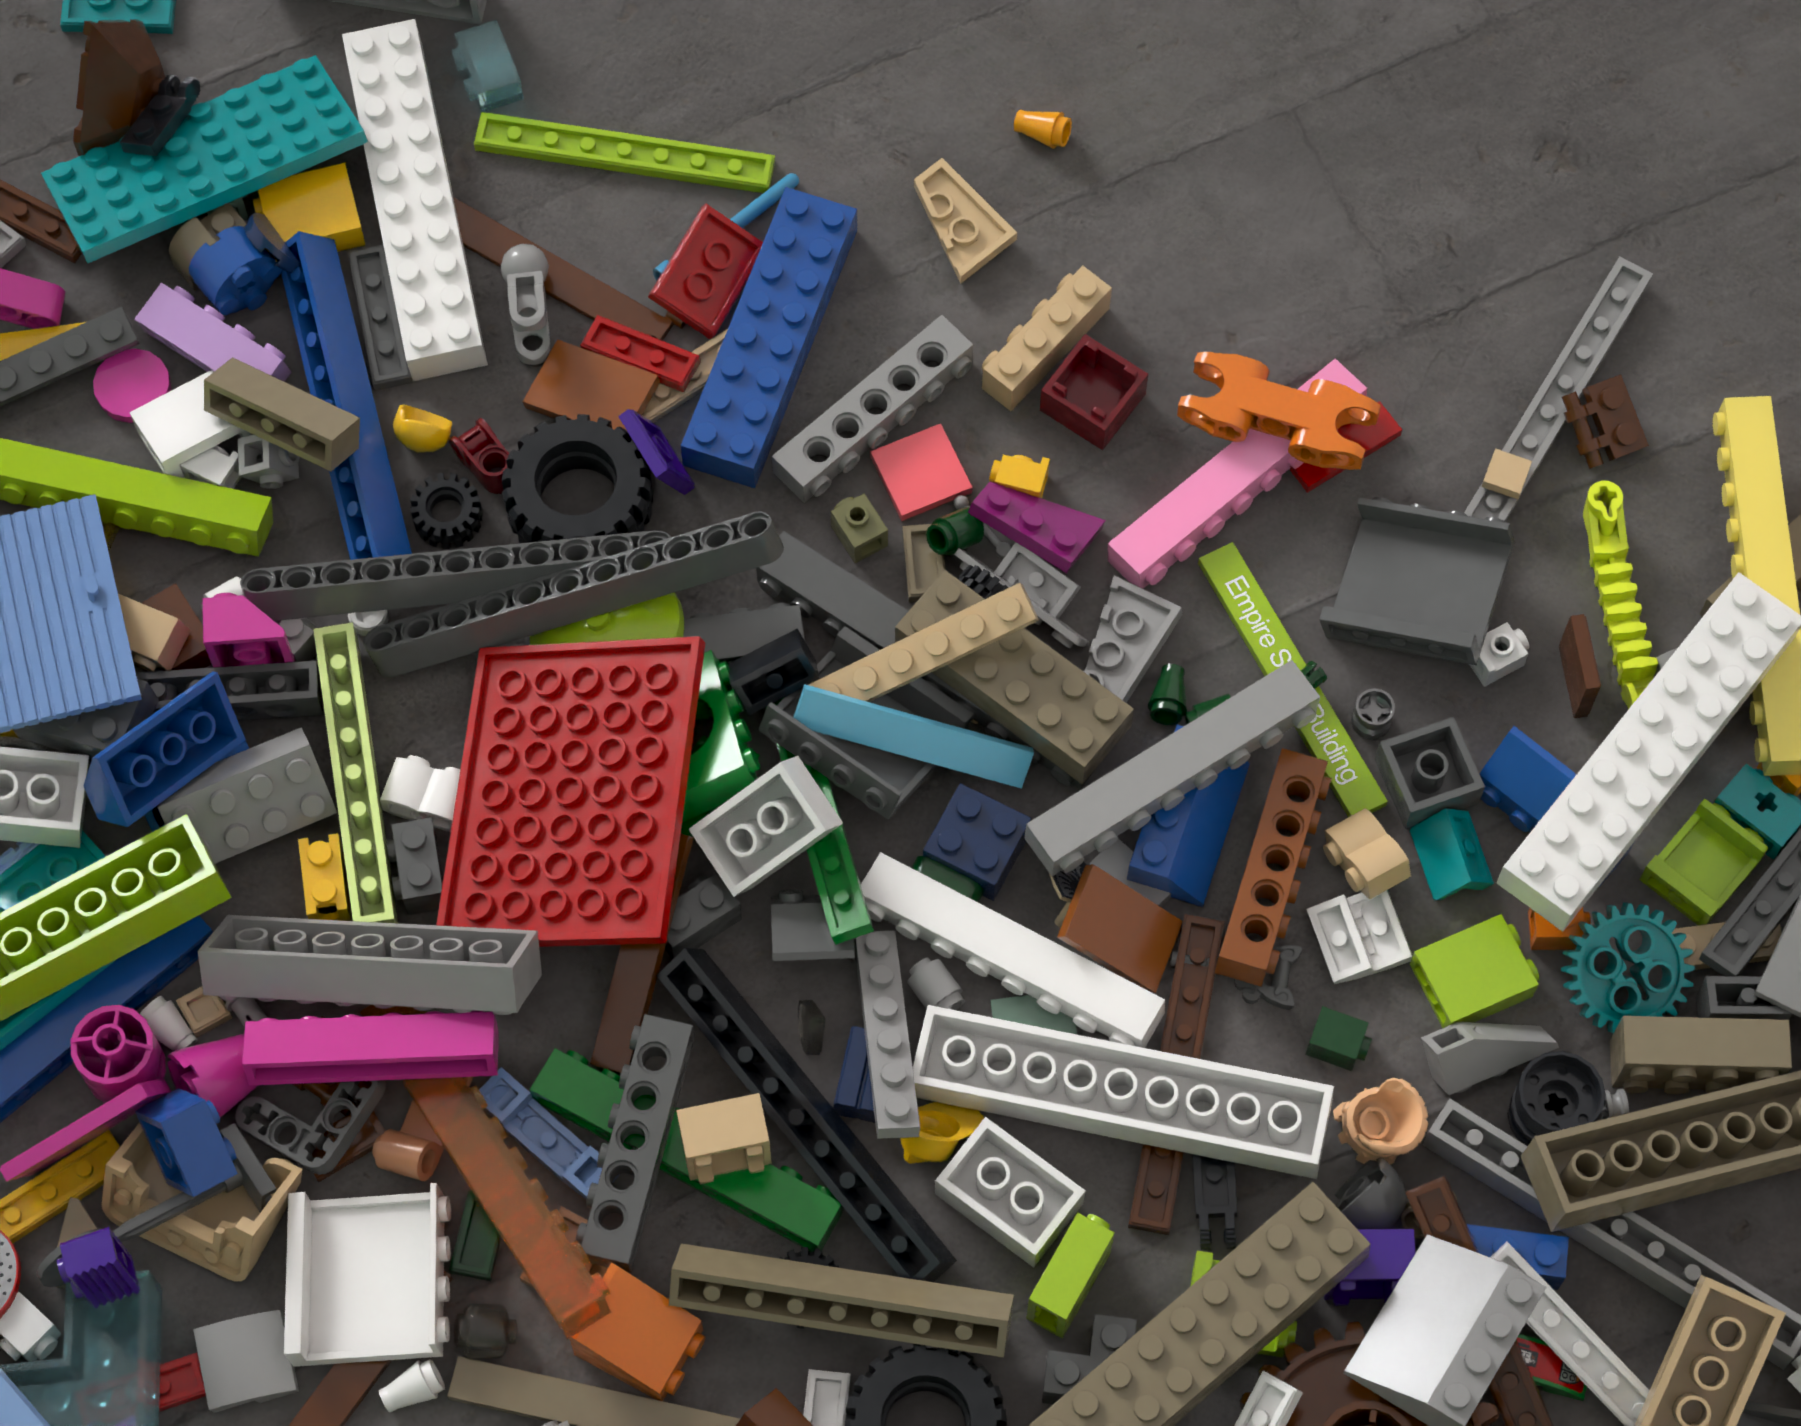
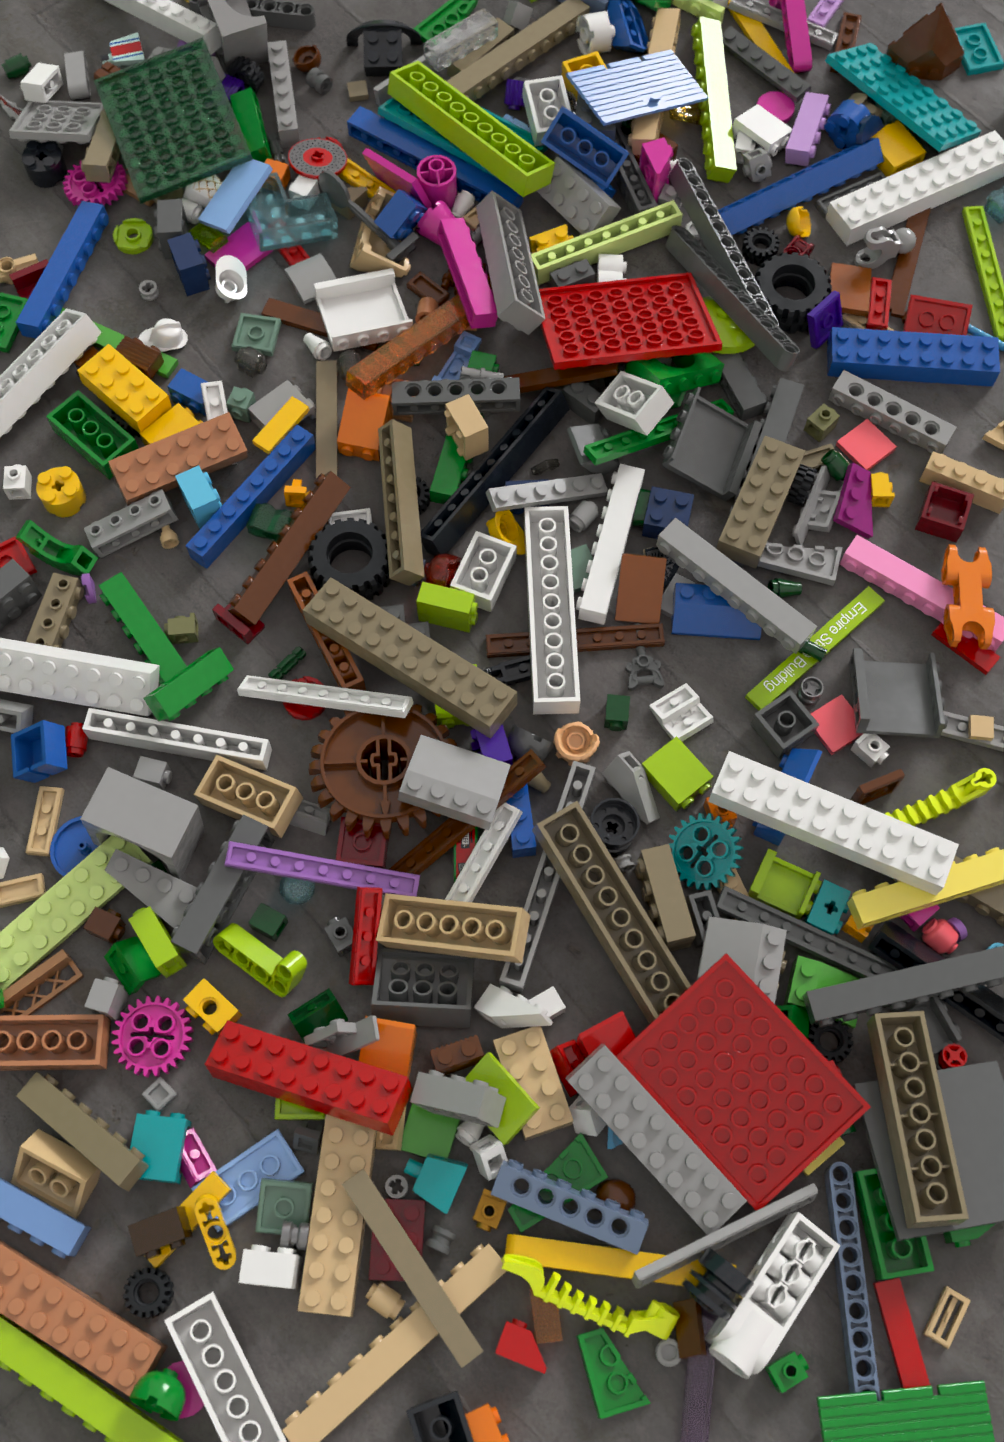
camera: 75 degrees right, 0 degrees up
dark purple brick [57,1227,140,1309] -> none
black hinge [120,75,201,156] -> none
dark tan brick [204,357,360,471] -> none
dark grey beam [235,1080,386,1175] -> none
black brick [729,628,820,715] -> none
medium azure tile [793,684,1034,789] -> none
tan plate [809,583,1039,702] -> none
dark orange brick [1215,748,1332,987] -> none
tan brick [1323,808,1411,899] -> none
teal panel [1410,808,1494,901] -> none
none -> clear red cylinder [424,554,462,588]
none -> light grey pin [460,366,504,380]
none -> coral tile [811,694,863,755]

